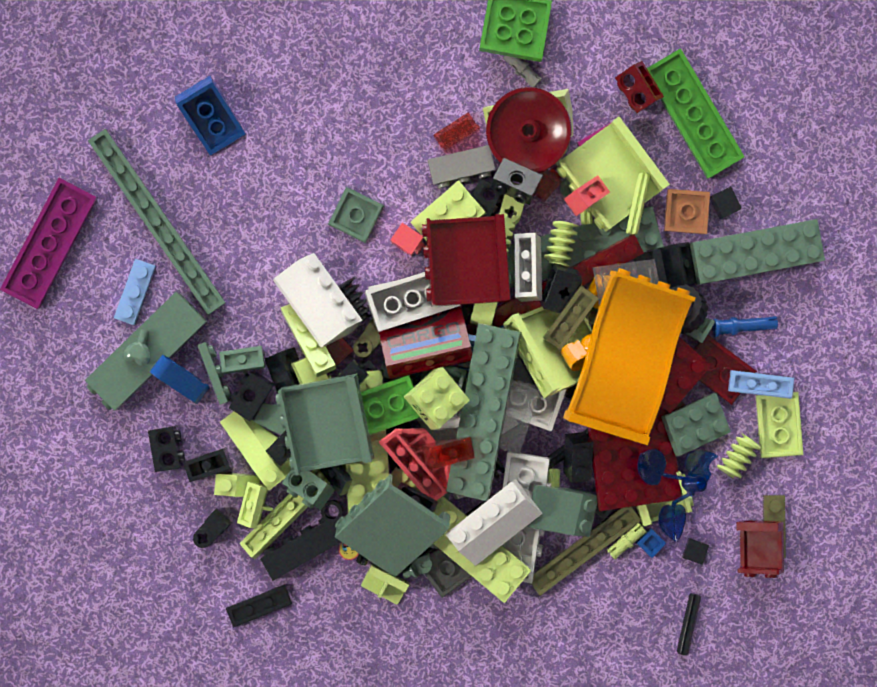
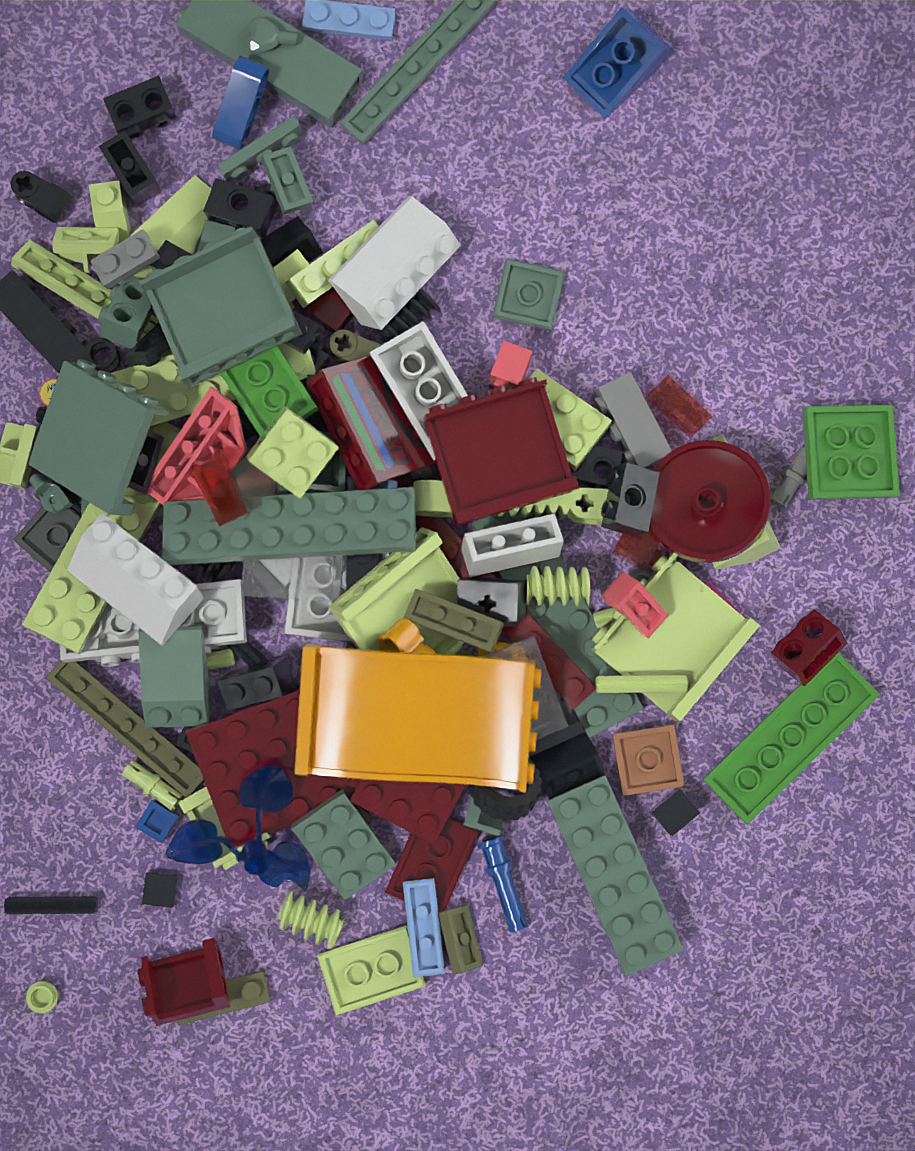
camera: 75 degrees right, 5 degrees down
none -> yellowish green plate [26,981,58,1013]
none -> light grey plate [90,229,160,289]
none -> olive plate [438,904,483,975]

